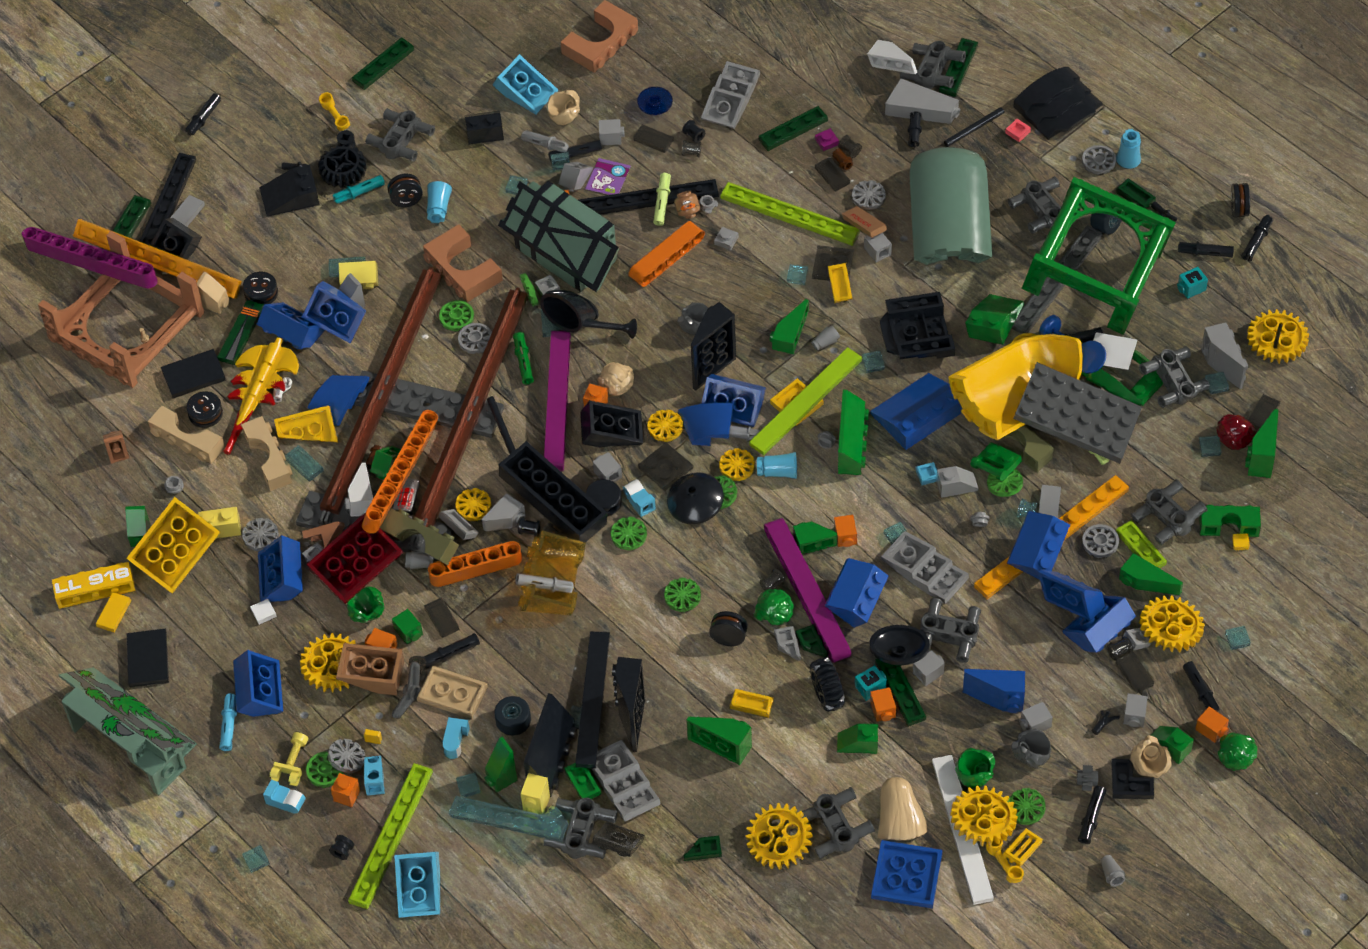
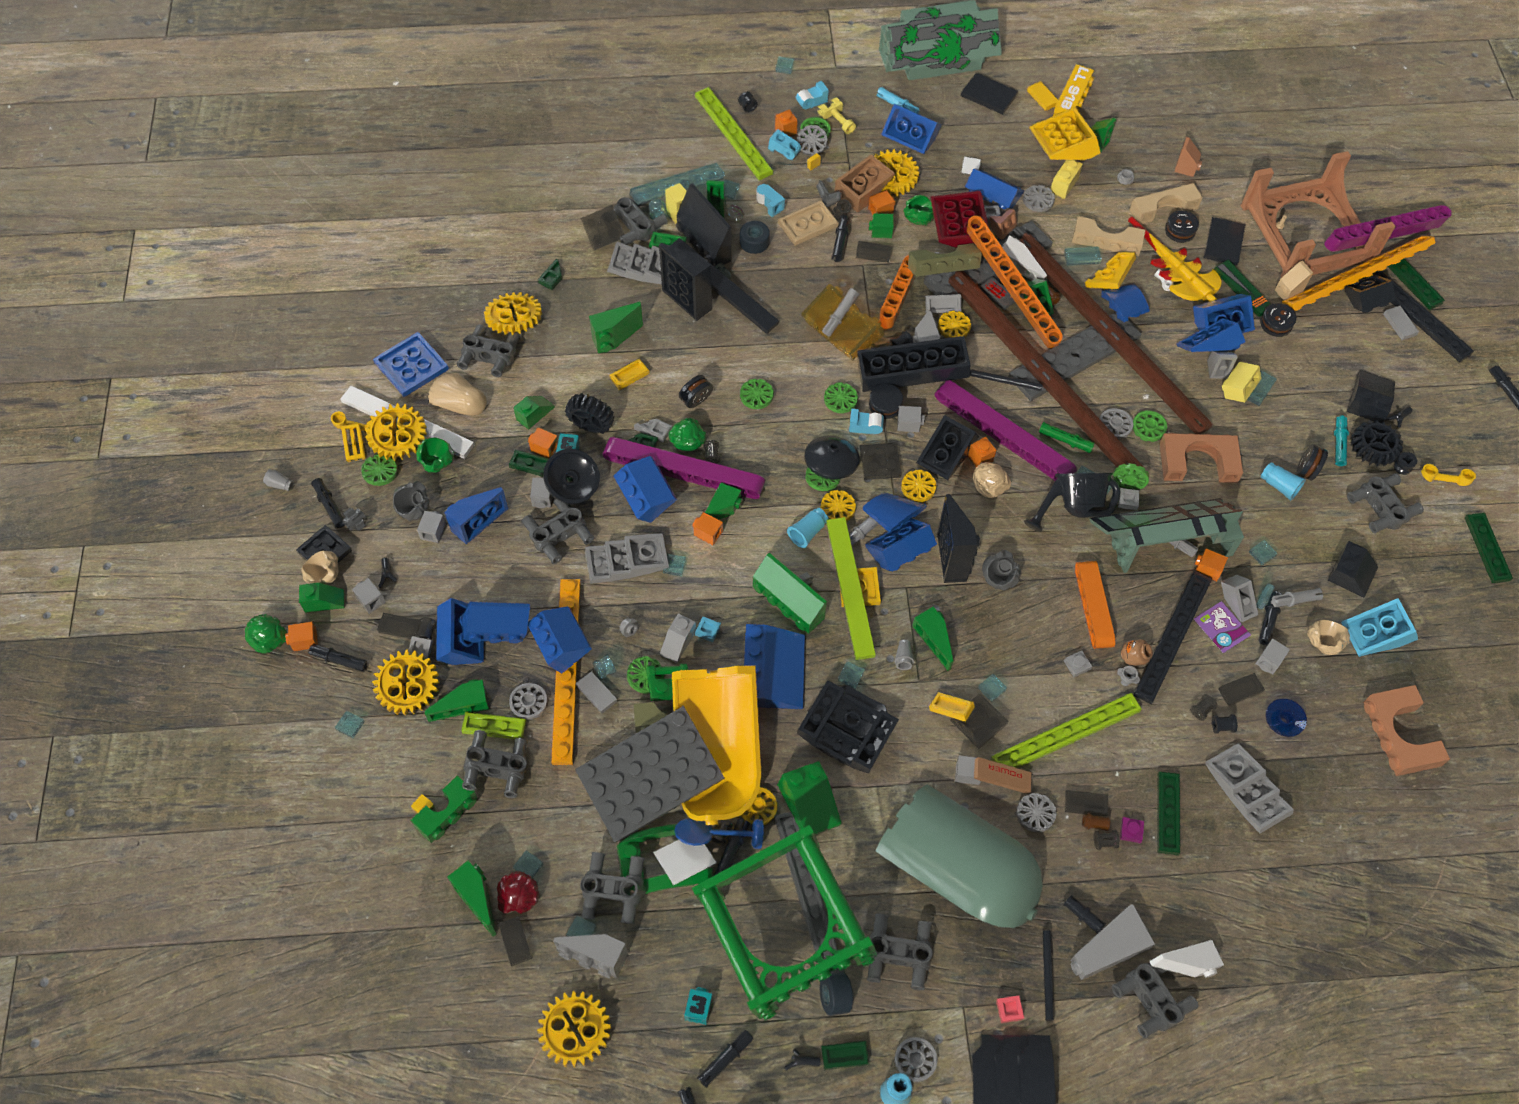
camera: 125 degrees right, 5 degrees up
medium azure slope [394,852,440,918] -> none
yellowish green axle [653,172,671,226] -> none
dark green tile [939,38,978,97] -> none

